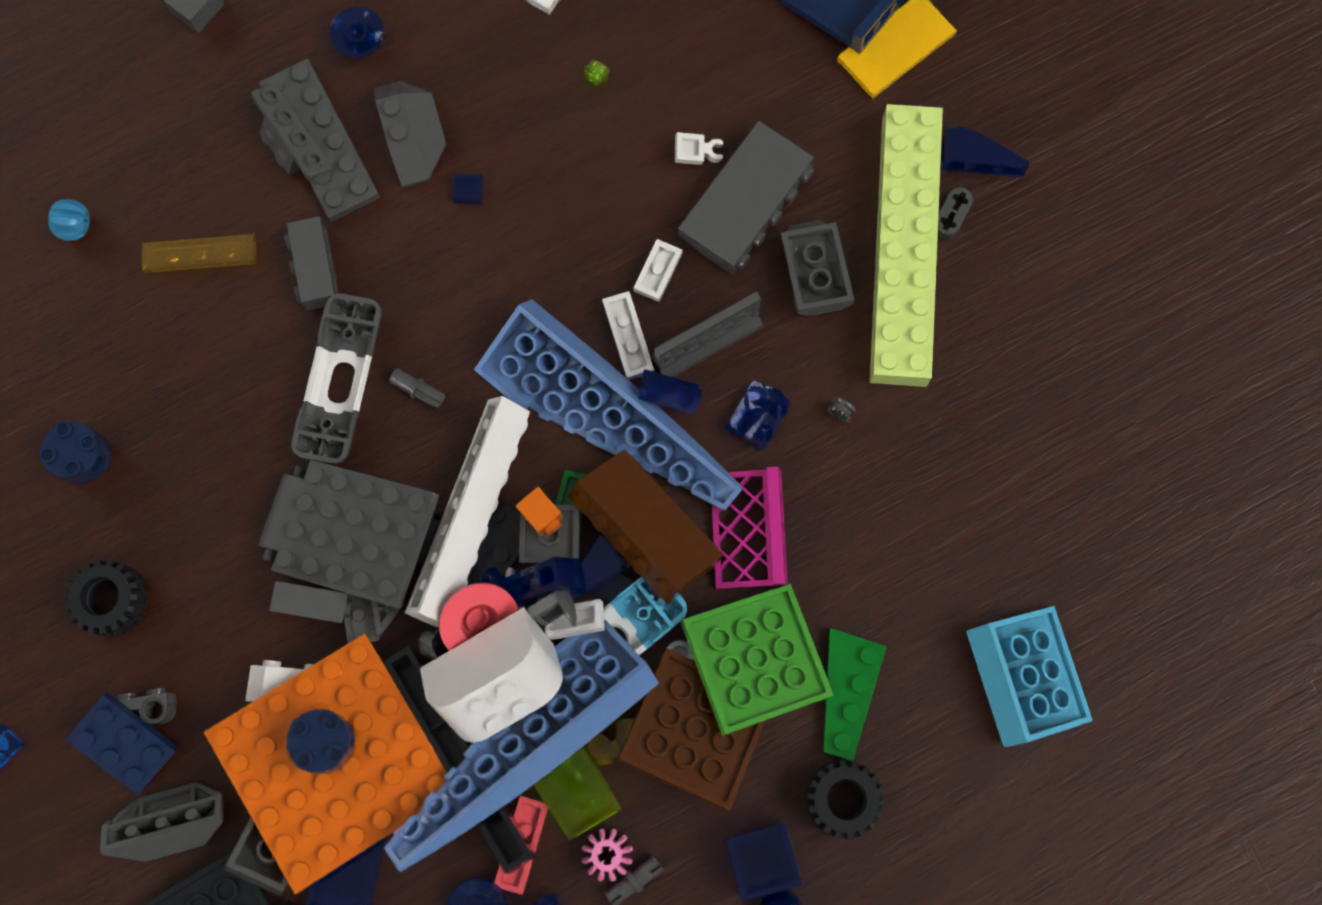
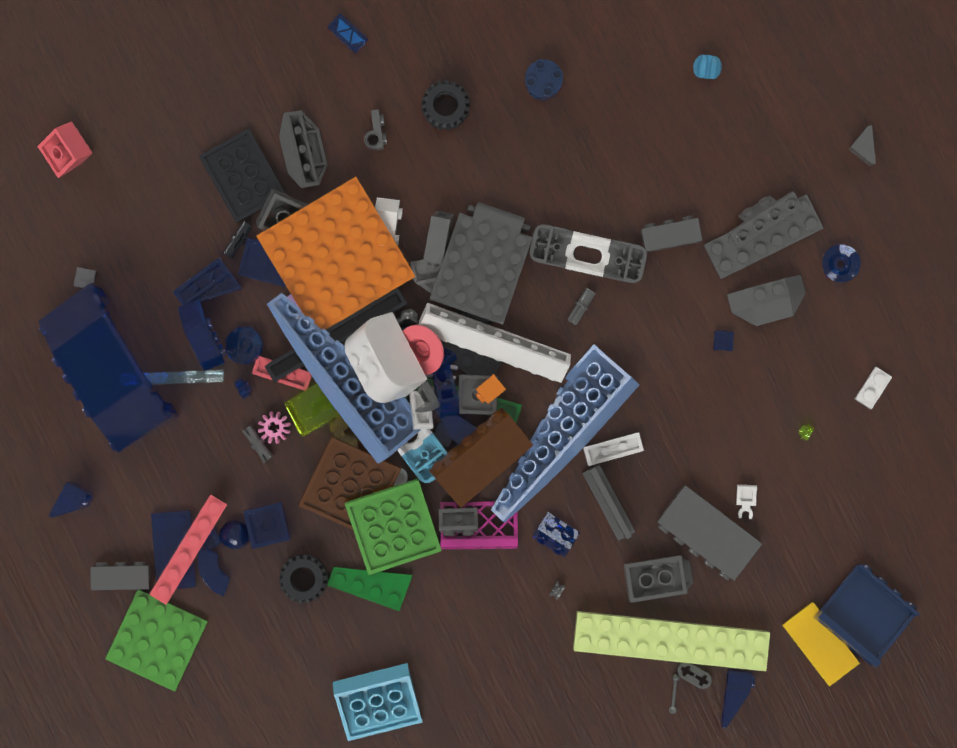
camera: 85 degrees right, 10 degrees up
dark blue plate [65,692,179,795] -> none
clear yellow tile [142,234,256,273] -> none
dark blue brick [287,709,356,774] -> none
white plate [633,239,682,302] -> none
clear blue bracket [638,369,702,415] -> none
none -> dark grey bracket [439,508,478,536]
none -> dark grey hinge [669,674,680,714]

